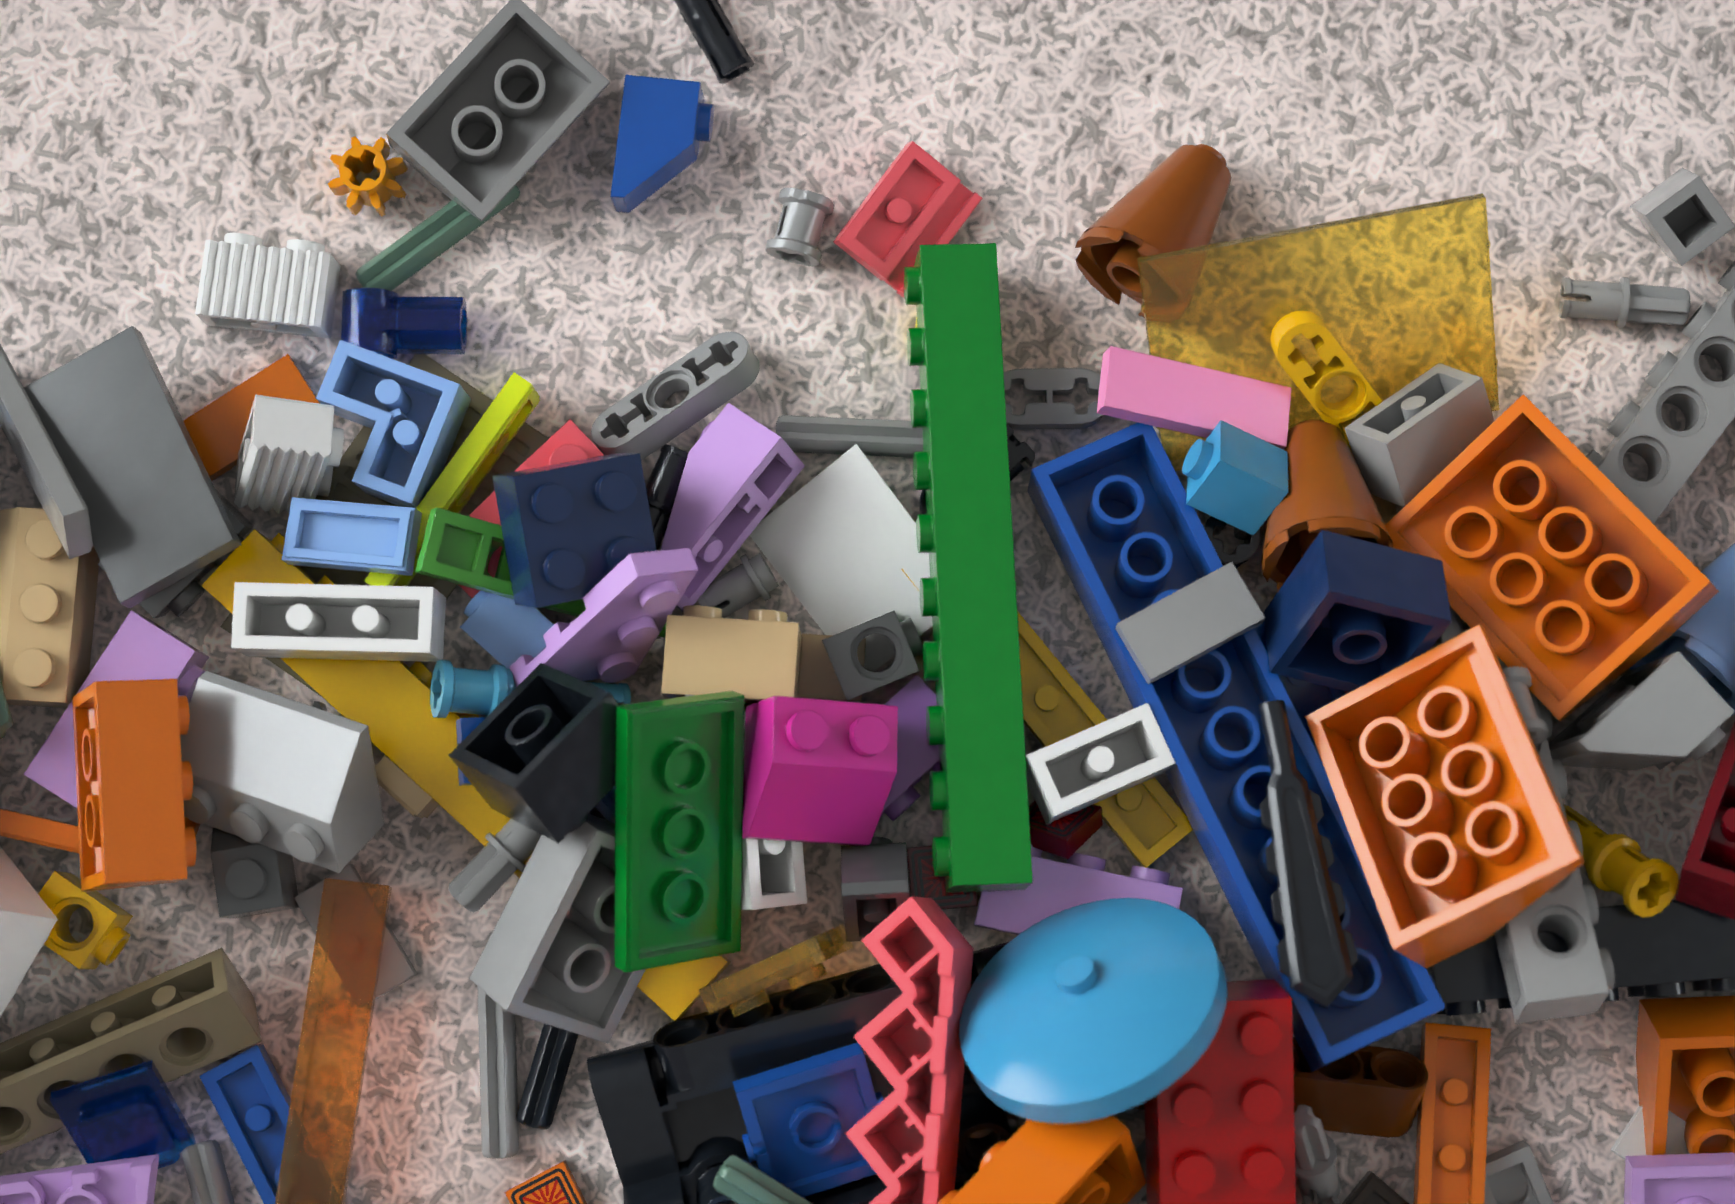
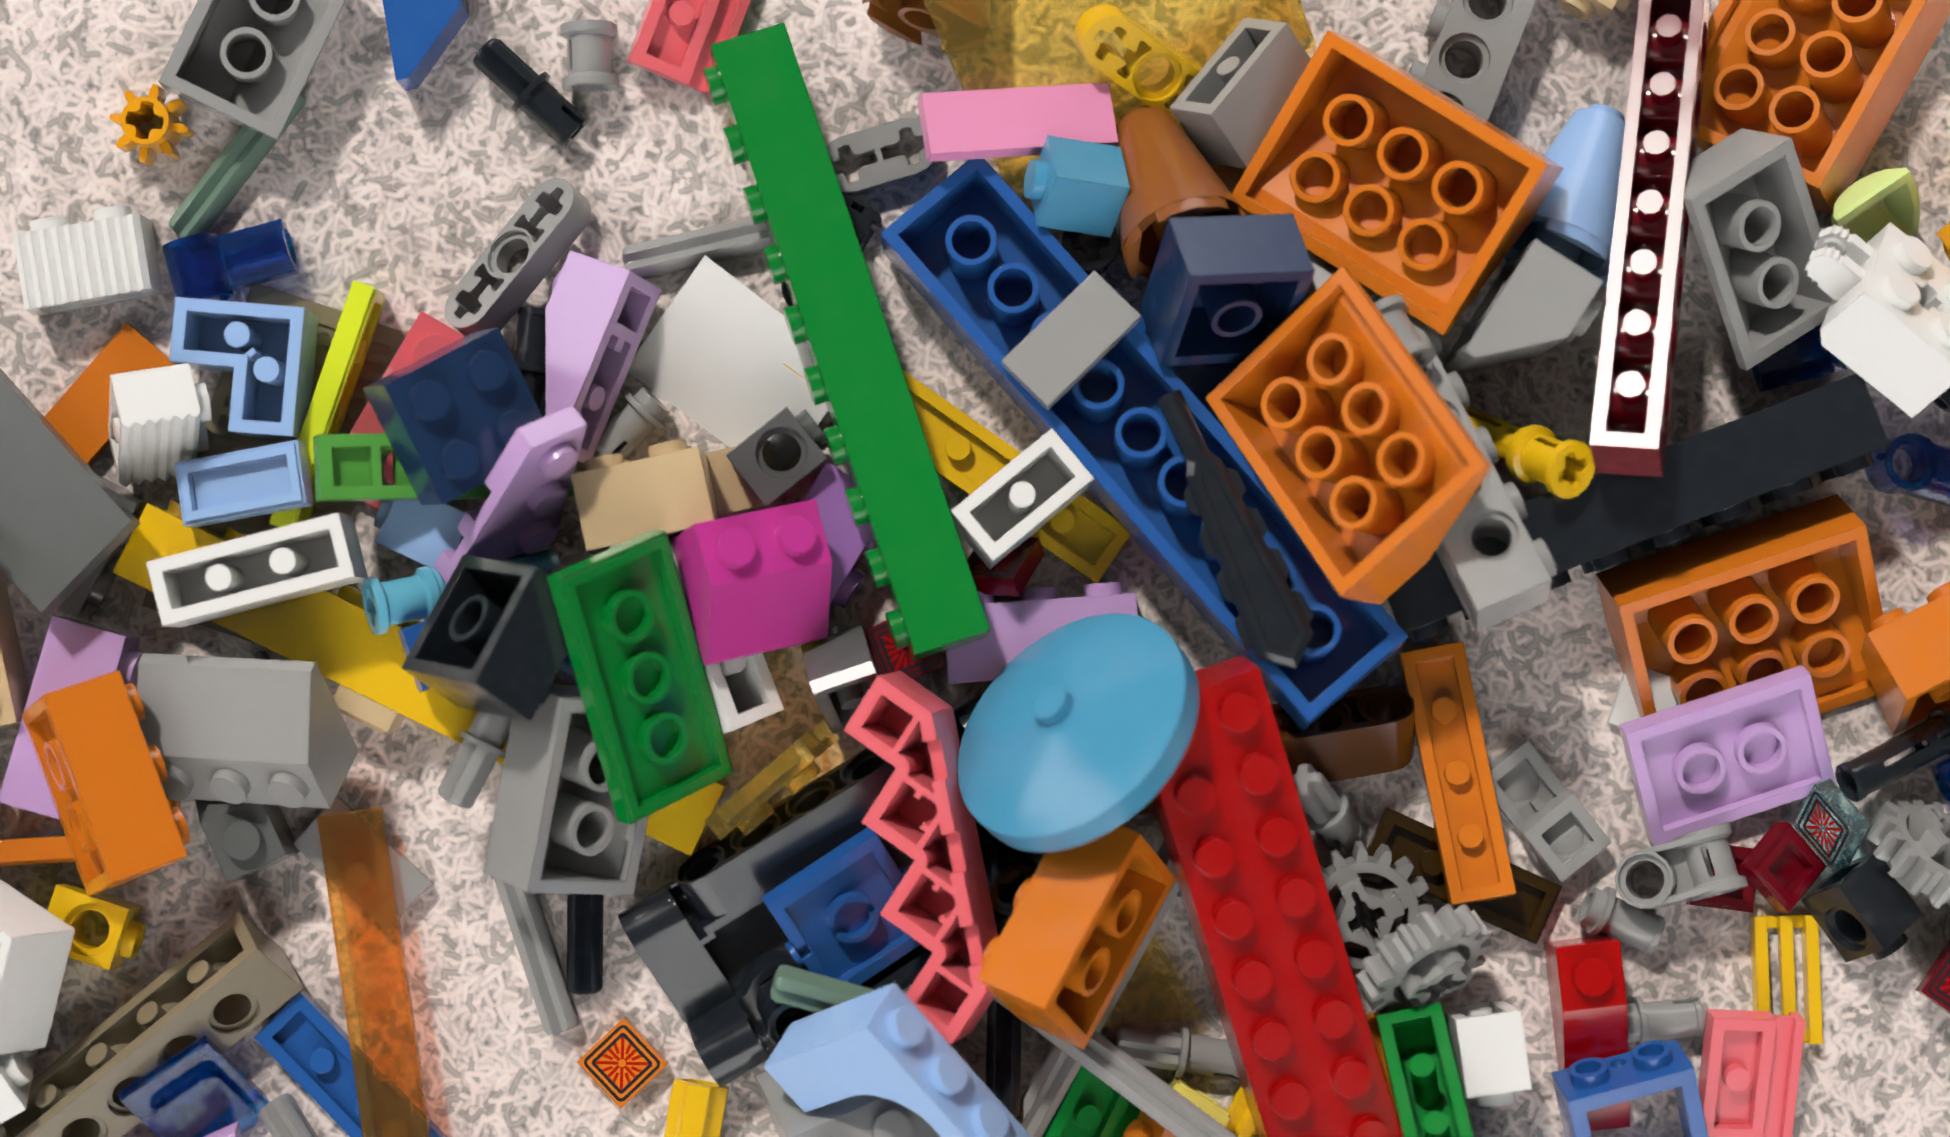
camera: 20 degrees left, 5 degrees up
none -> black axle [473,38,589,149]

